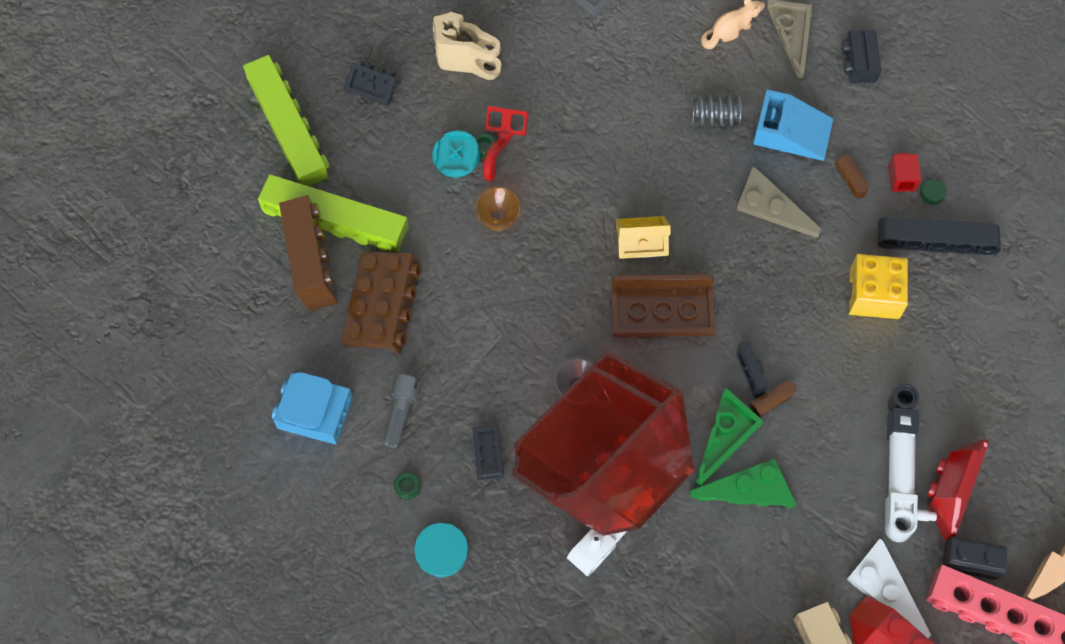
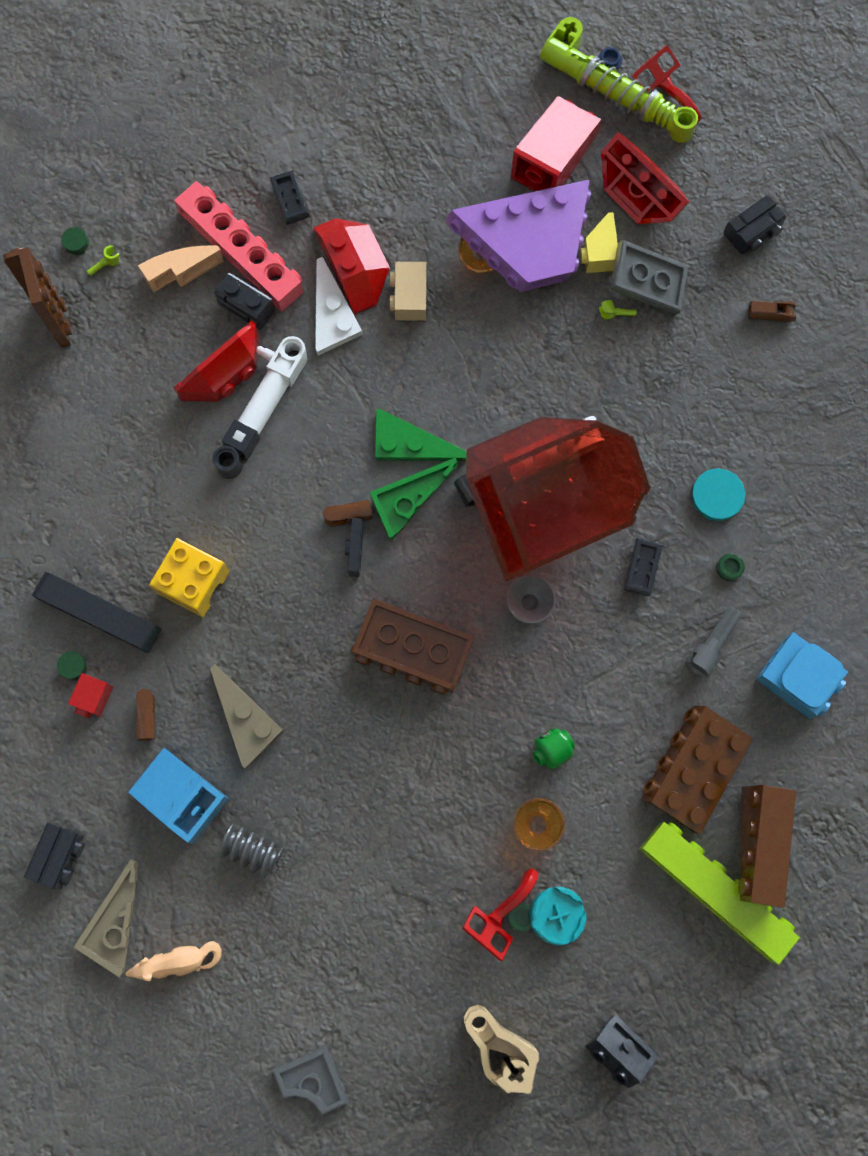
camera: 160 degrees left, 10 degrees up
lime brick [243,55,330,186] -> none
yellow bracket [616,216,670,259] -> none
none -> green head [532,728,575,769]

